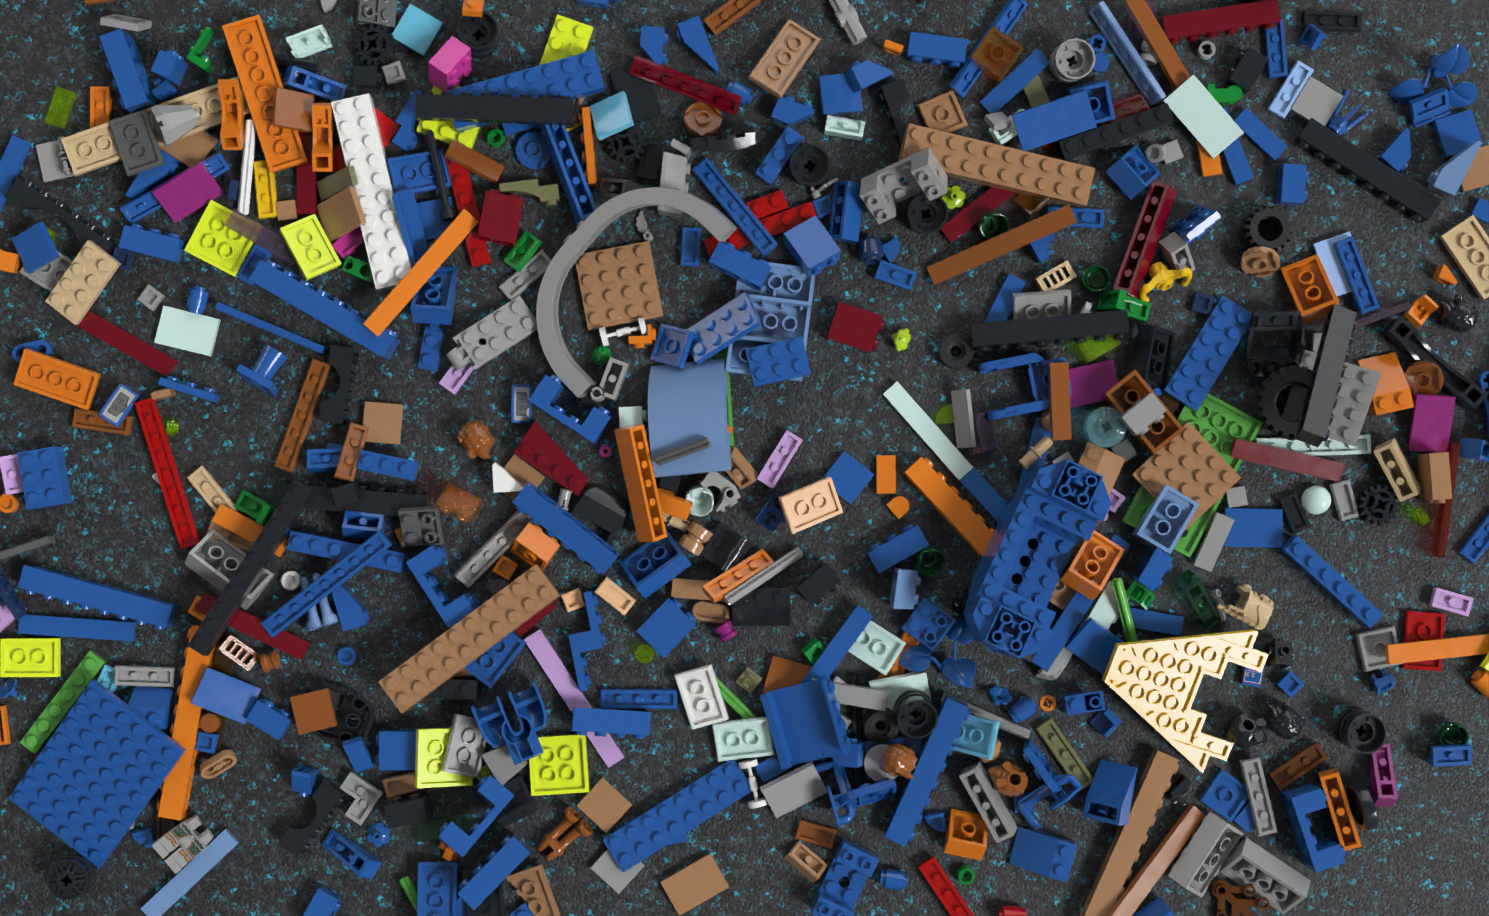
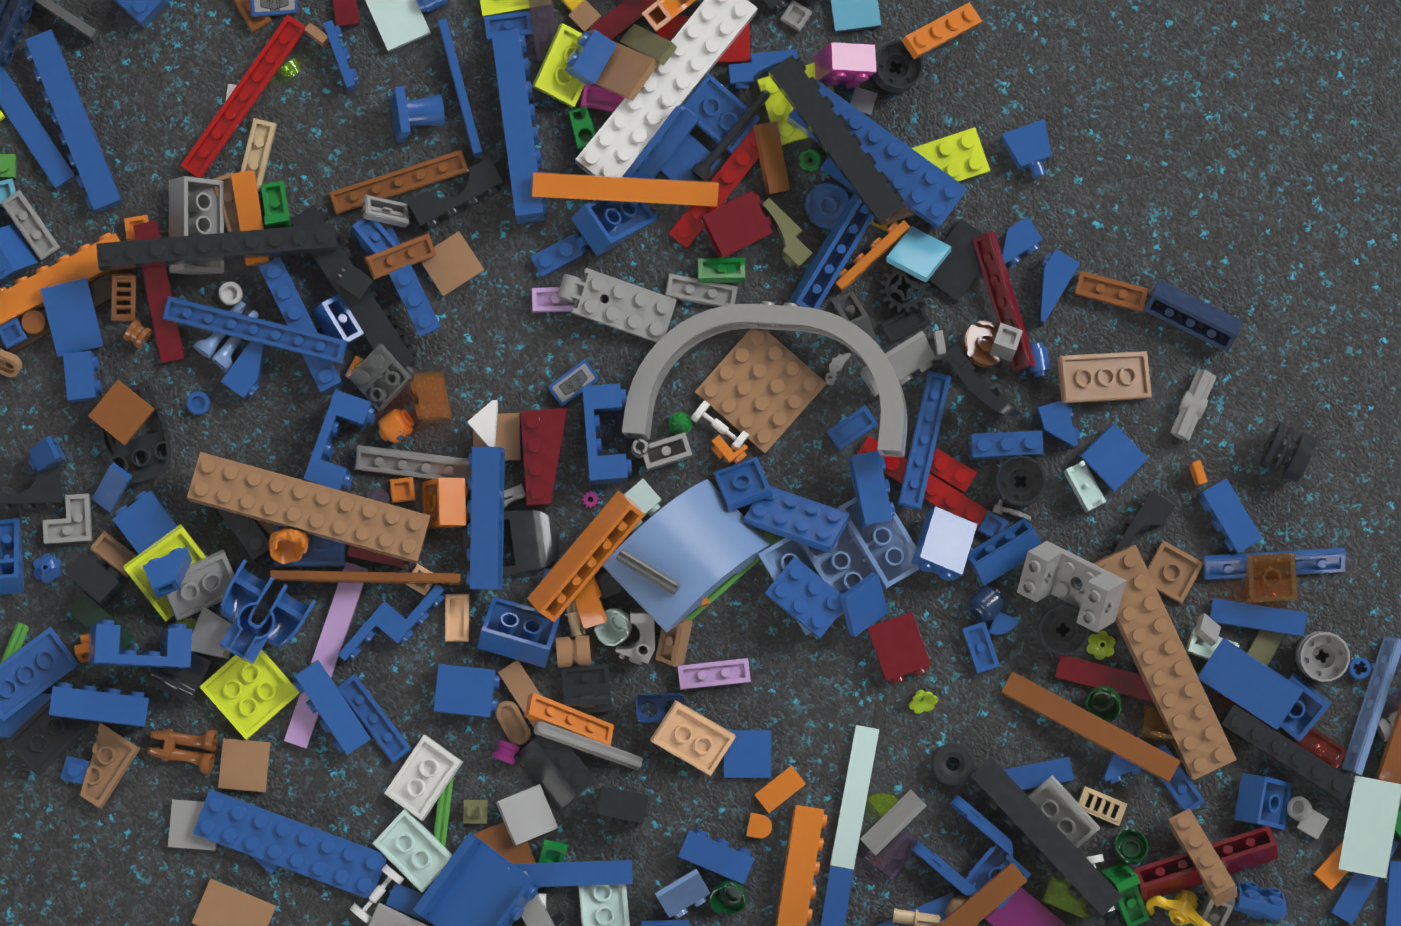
camera: 45 degrees right, 5 degrees down
dark orange animal [457,420,495,460] -> none
clear neon green plate [635,644,655,663] -> none
blue slope [845,60,893,93] -> none
blue tile [1092,53,1109,73] -> none
none -> blue slope [143,546,192,599]
none -> orange hair [268,527,309,564]
none -> dark orange tile [270,570,462,585]
none -> light grey tile [362,195,409,228]
none -> orange head [378,409,414,444]
none -> light grey tile [496,784,558,846]
none -> blue brick [564,29,617,86]
none -> blue tile [840,572,888,637]
none -> light grey tile [850,87,878,117]
none -> light grey panel [989,323,1023,361]
none -> medium nougat arch [1169,808,1238,907]

